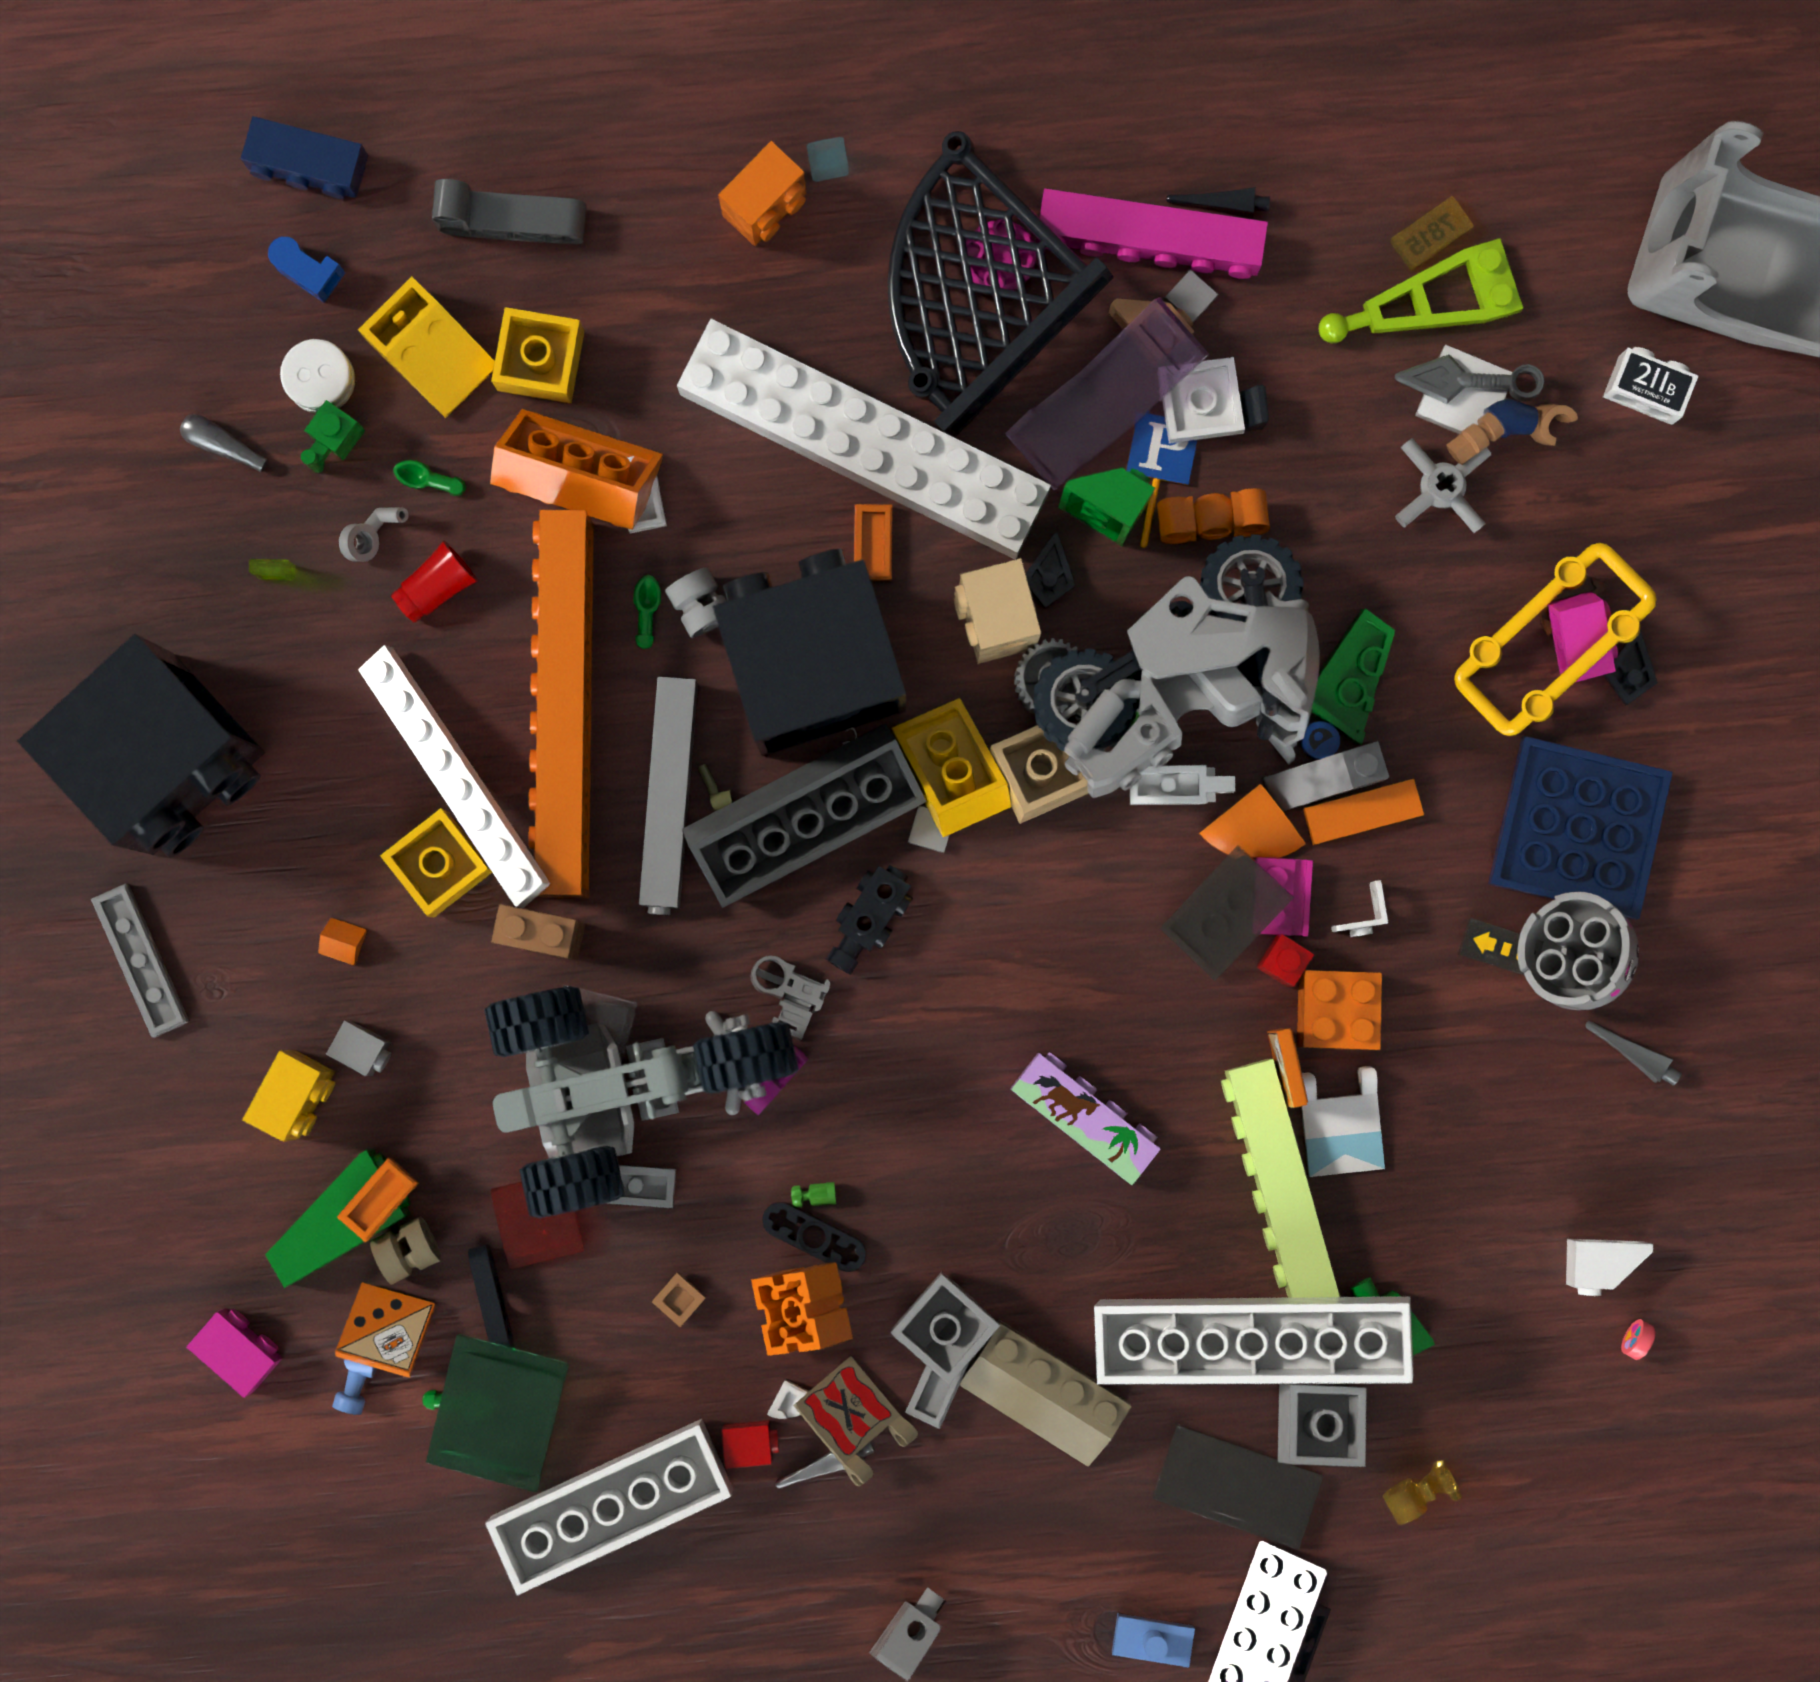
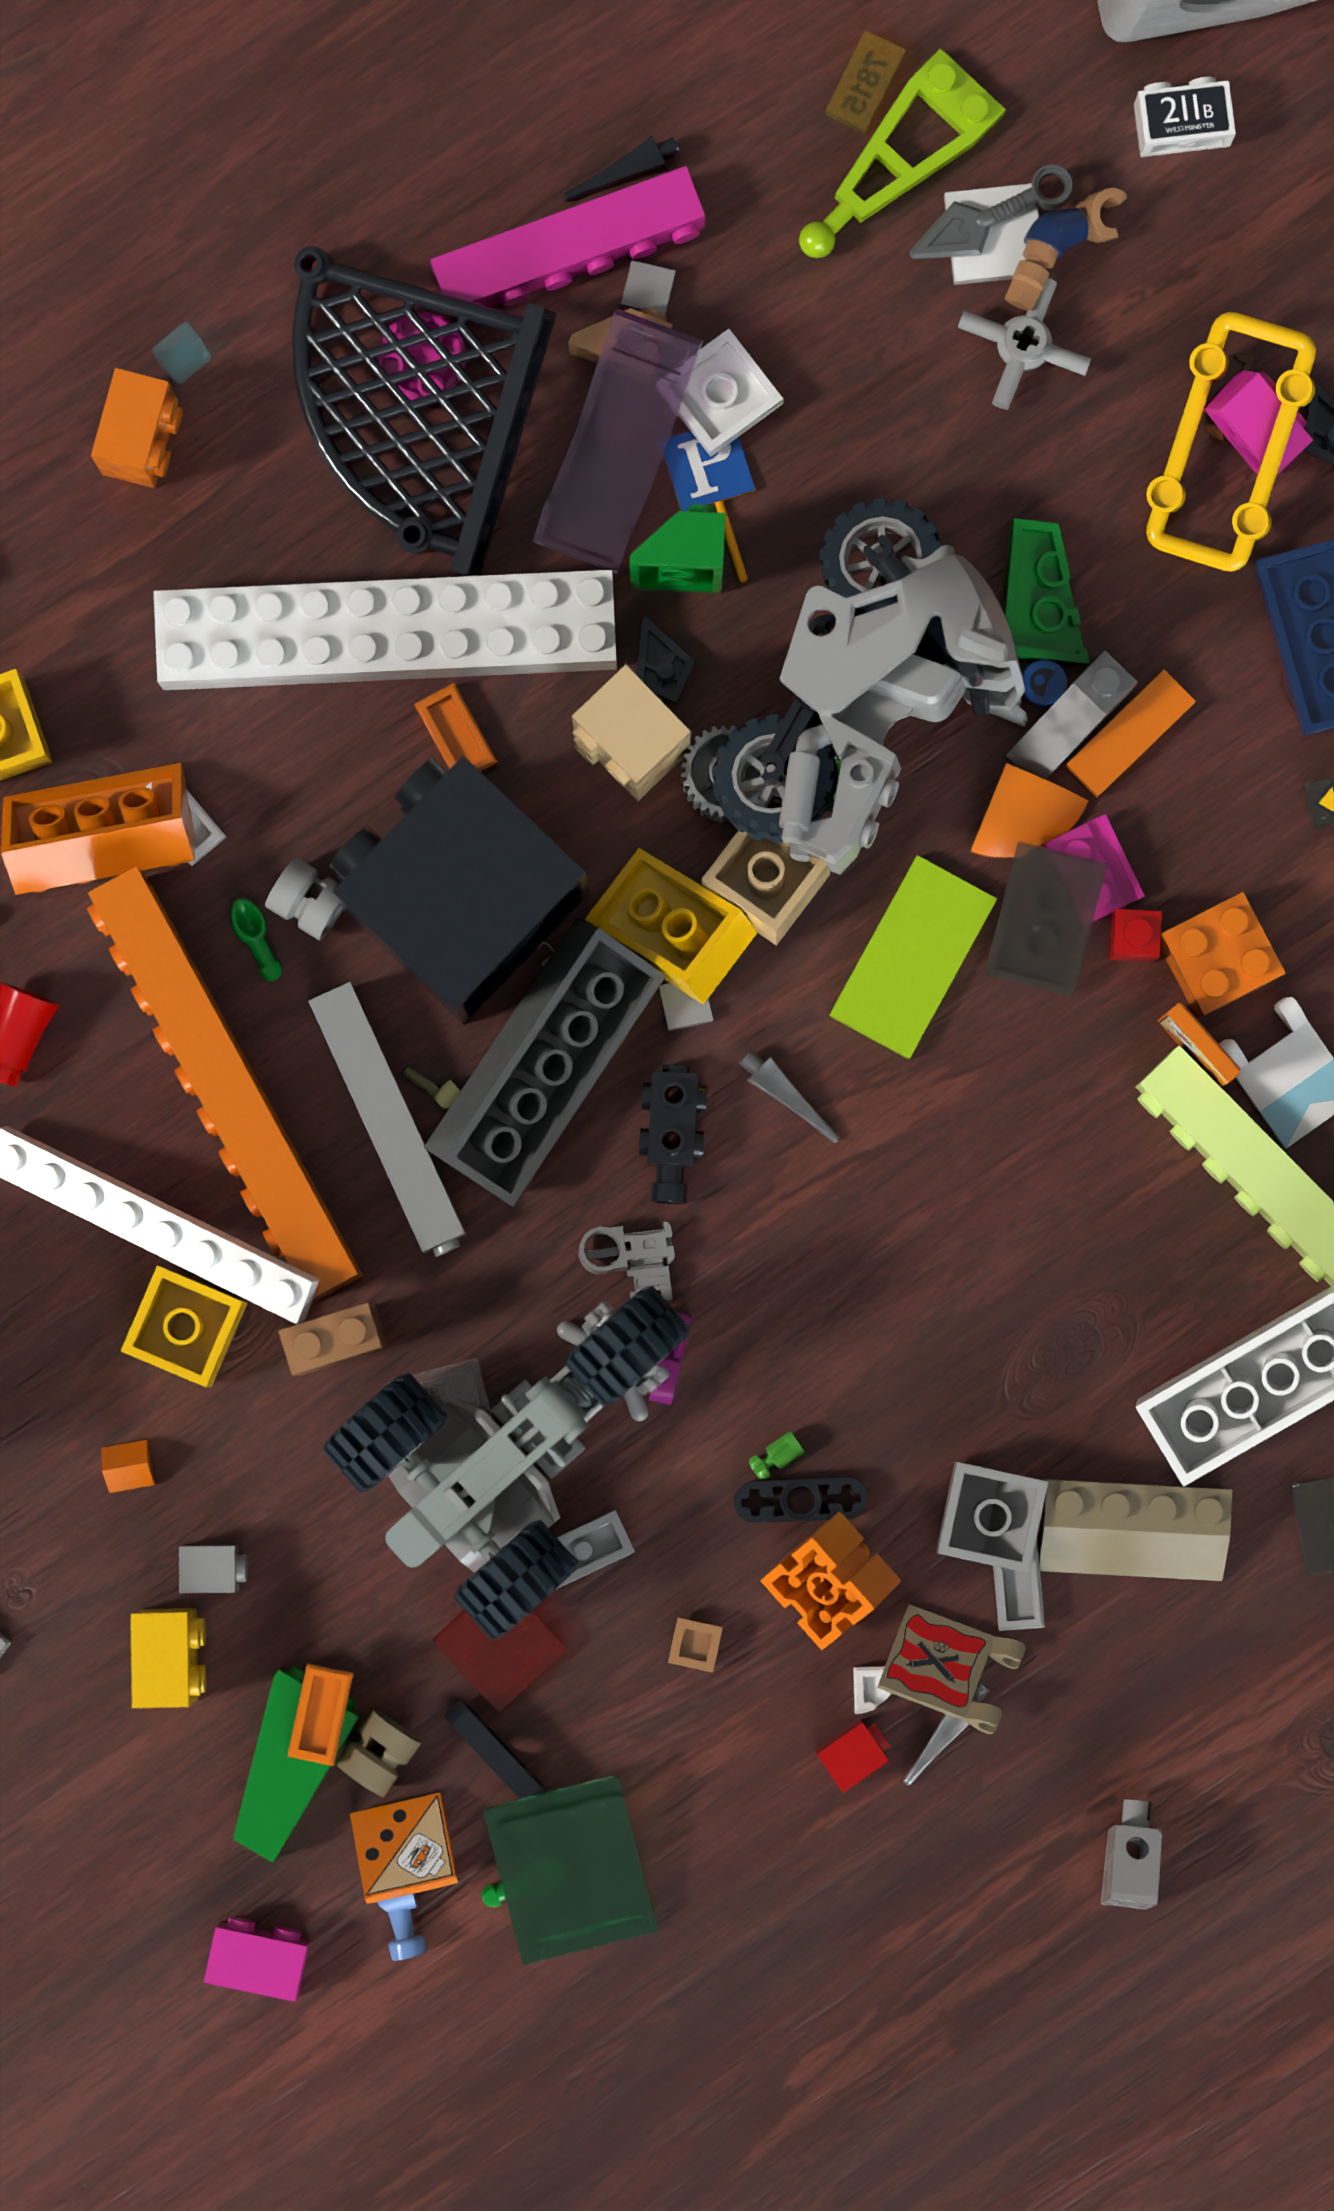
camera: 25 degrees left, 0 degrees up
white brick [485,1419,734,1595] -> none
brick [1010,1052,1160,1185] -> none
white hinge [1130,765,1235,805] -> none
orange piece [1157,488,1270,544] -> none
black slope [1239,385,1269,431] -> none
white bracket [1331,880,1388,937] -> none
none -> flat silver piece [739,1050,840,1143]
none -> lime tile [829,855,997,1060]

